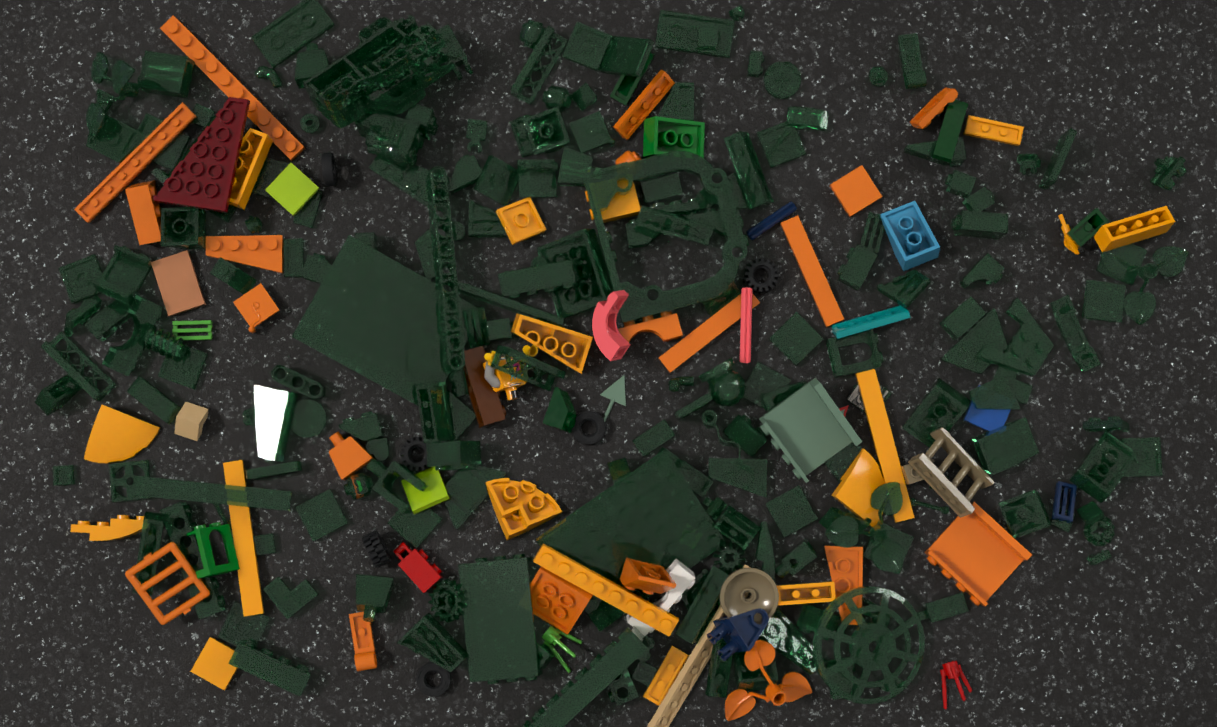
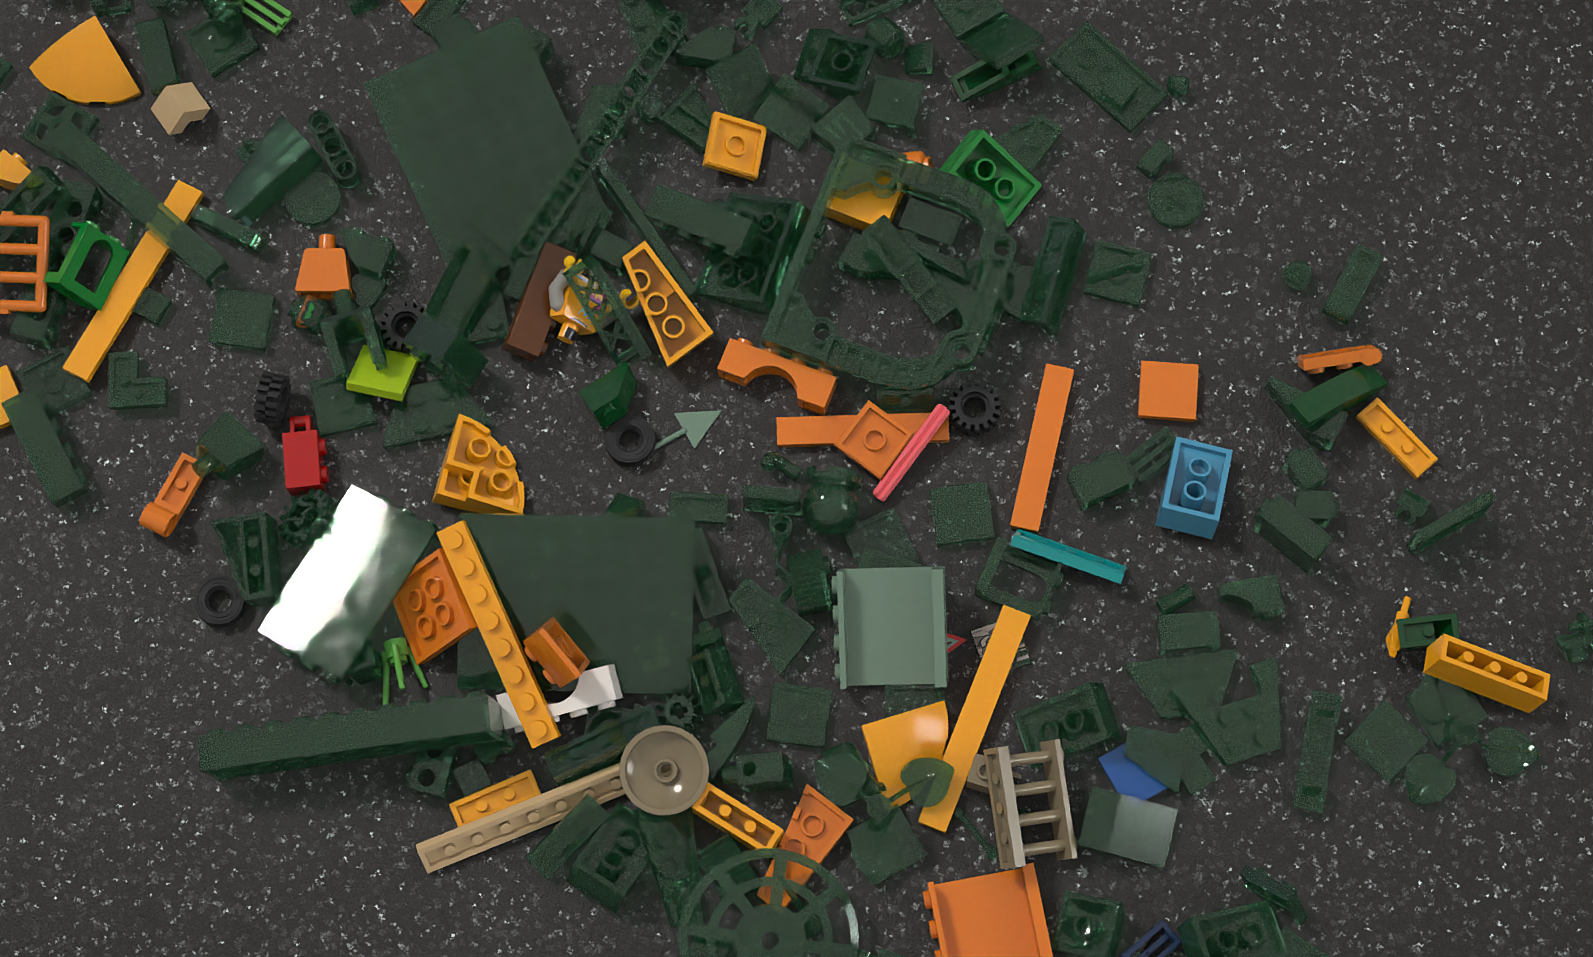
camera: 45 degrees right, 10 degrees down
orange hat [233,283,280,333] -> none
coral arch [592,290,631,361] -> none
orange plate [613,70,675,140] -> none
dark blue piece [707,609,769,661] -> none
orange plant [725,640,812,721] -> none
dark blue axle [747,202,797,240] -> none
clear green slope [787,106,828,131] -> none
clear green wing [877,270,930,309] -> none
none -> orange tile [834,400,915,480]
none -> clear green pin [1156,584,1195,617]

